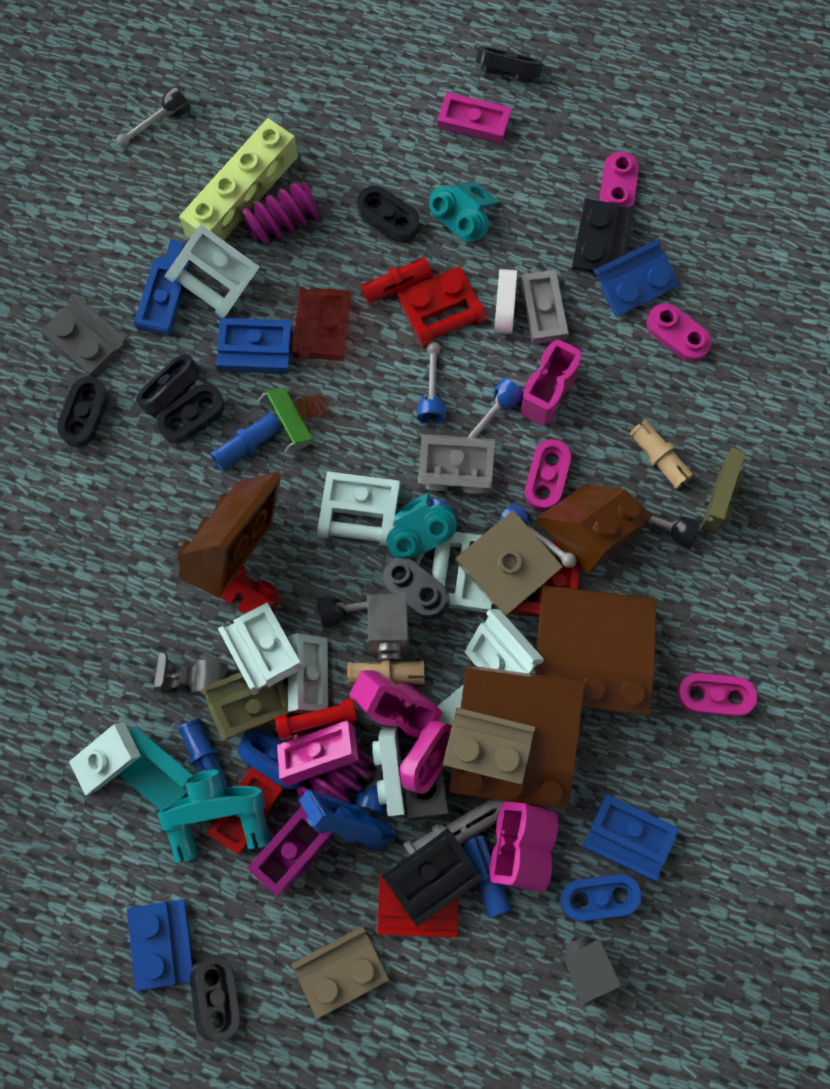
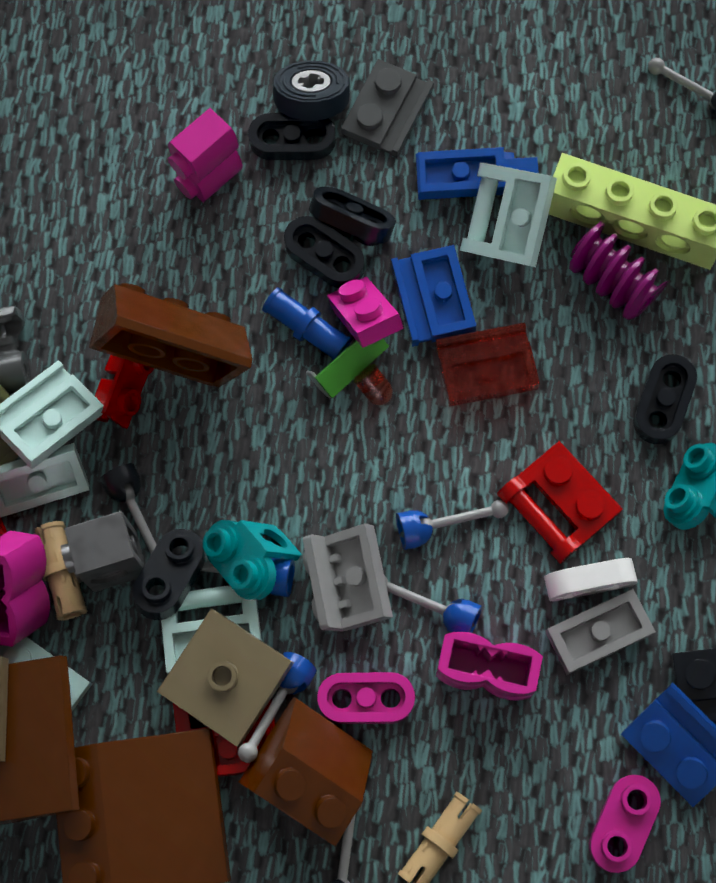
camera: 75 degrees right, 0 degrees up
light aqua plate [317,471,400,547] -> none
red pin [360,256,433,306] -> none
light aqua plate [464,609,544,674] -> none
none -> dark pink brick [168,108,243,203]
none -> black bush [273,61,350,121]
none -> dark pink plate [327,276,404,348]

